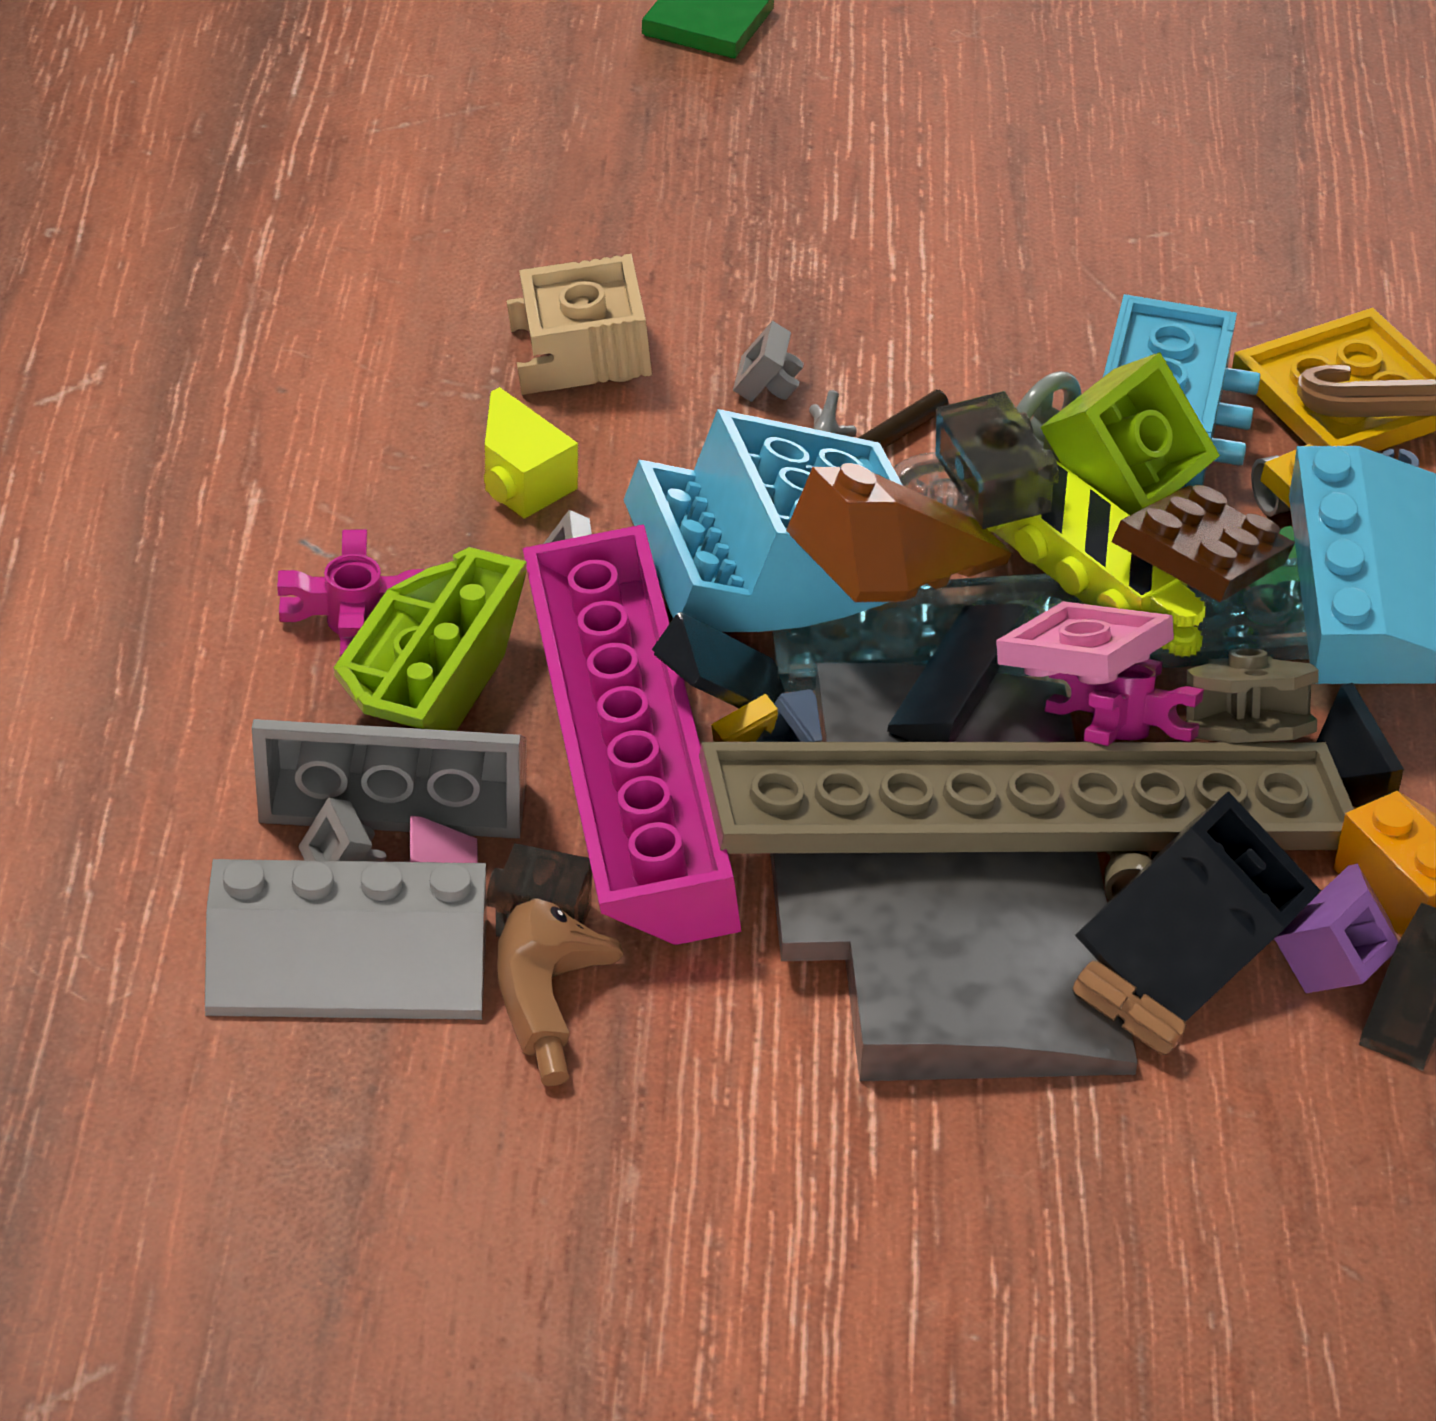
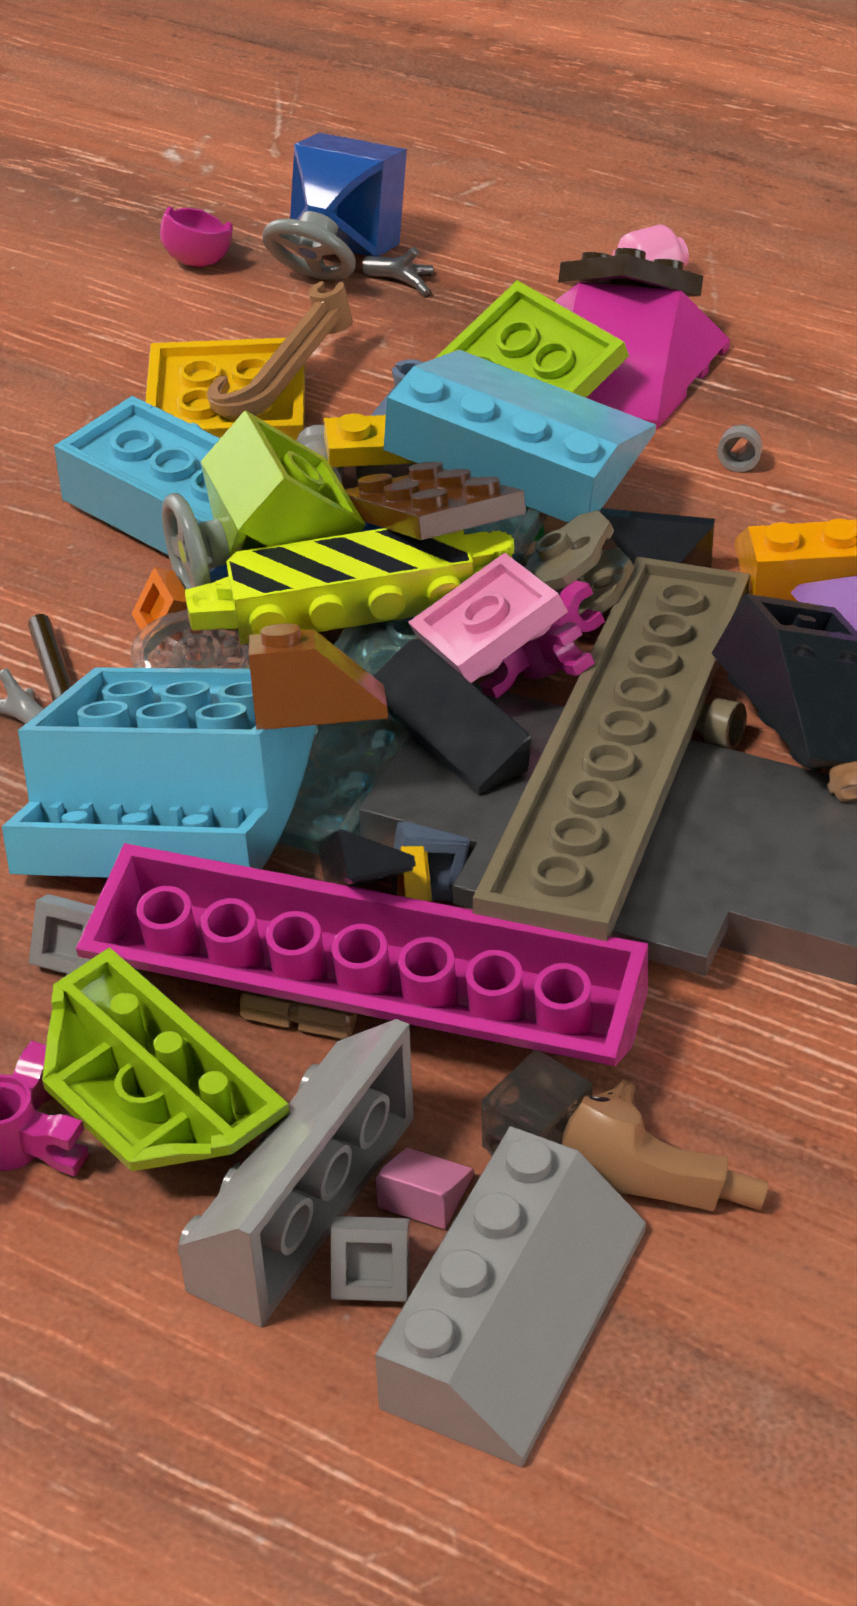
camera: 60 degrees left, 0 degrees up
clear smoke brick [935,391,1059,529] -> none

